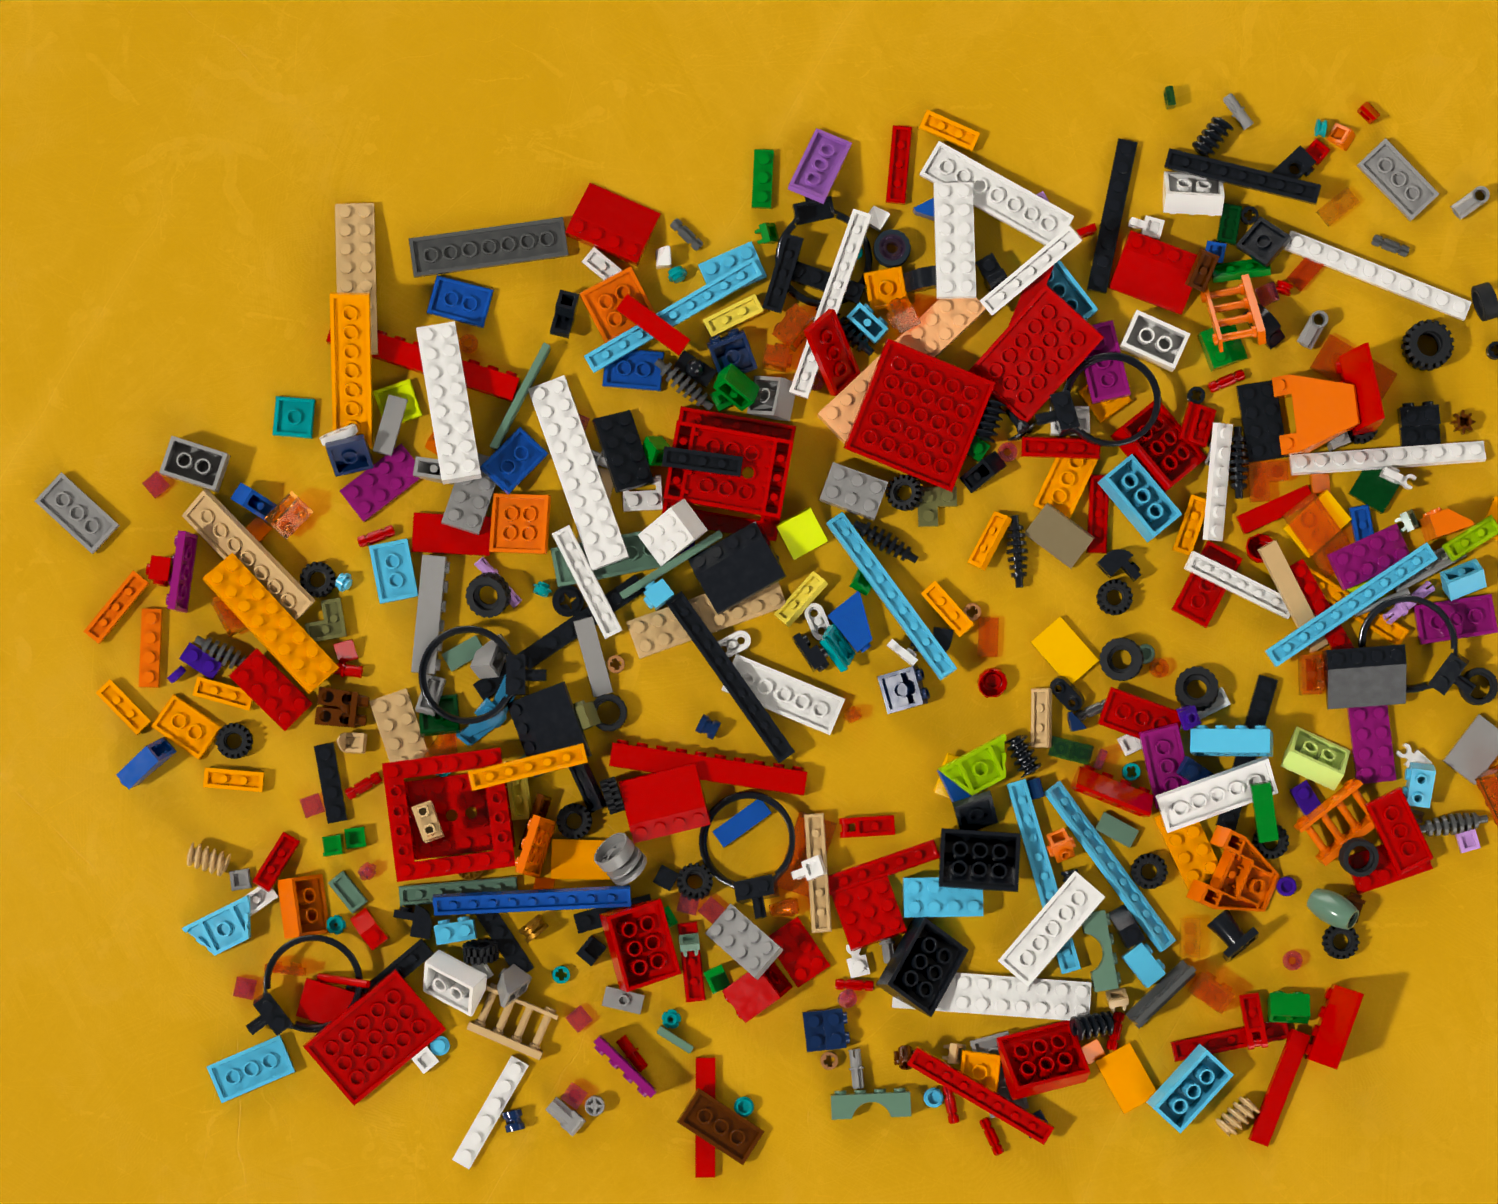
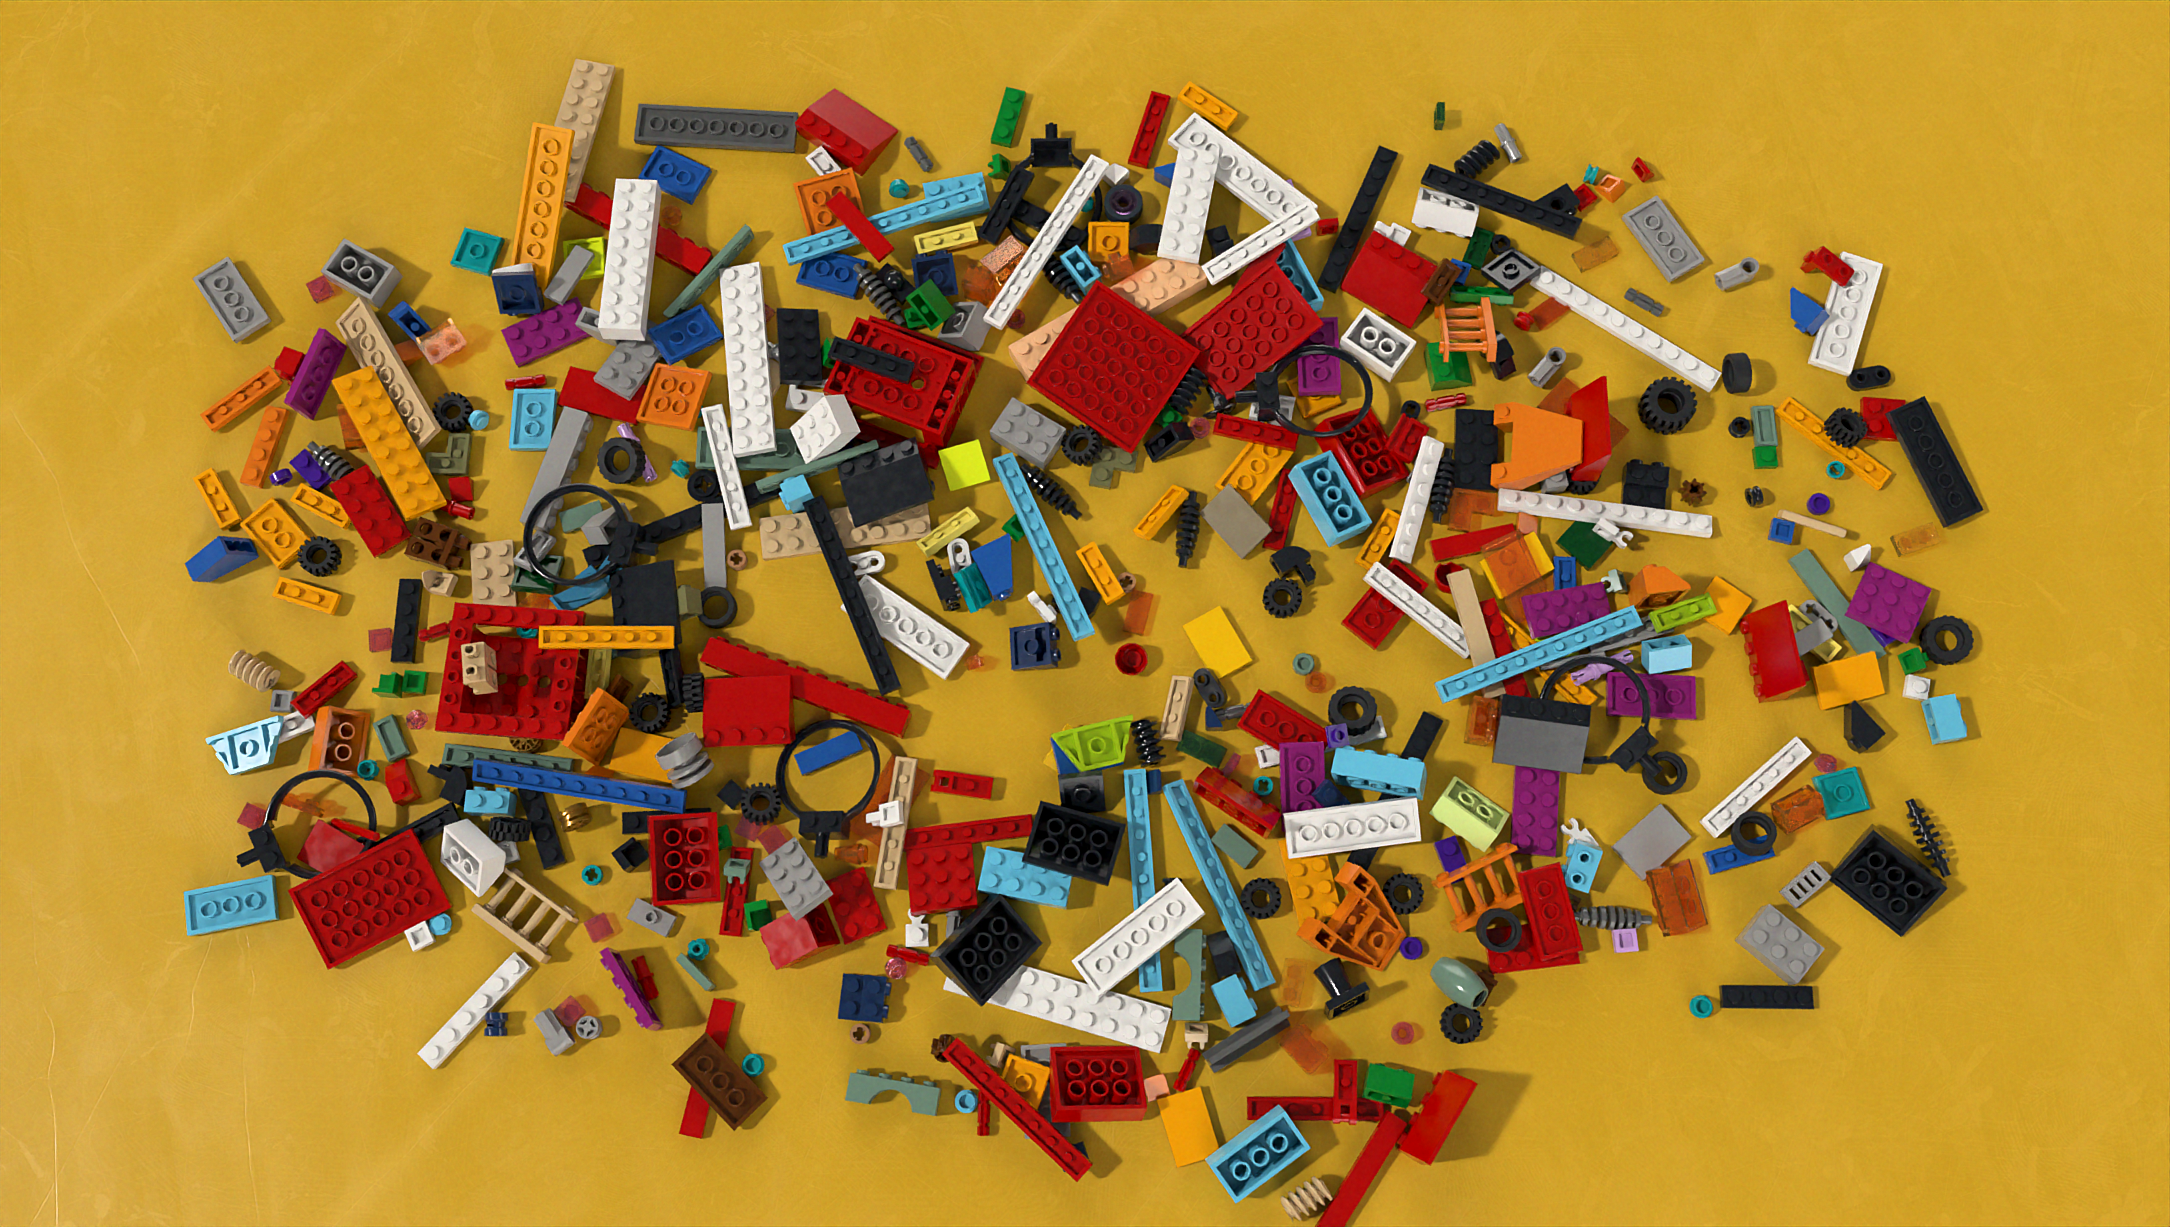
camera: 20 degrees right, 10 degrees down
light grey slope [497,964,532,1008] -> none
black brick [550,290,579,339] -> none
white slope [656,246,672,269] -> none
dark blue wheel [695,714,721,740] -> none
medium lavender plate [788,128,852,204] -> none
red plate [803,309,861,396] -> none
light grey axle [848,1049,864,1089] -> none
red axle [979,1117,1004,1156] -> none
orange brick [1046,828,1076,863] -> none
black piece [1070,1011,1114,1041] -> none
black tyre [1099,638,1144,681] -> none
green tile [1250,781,1279,843] -> none
tile [1255,282,1280,307] -> none

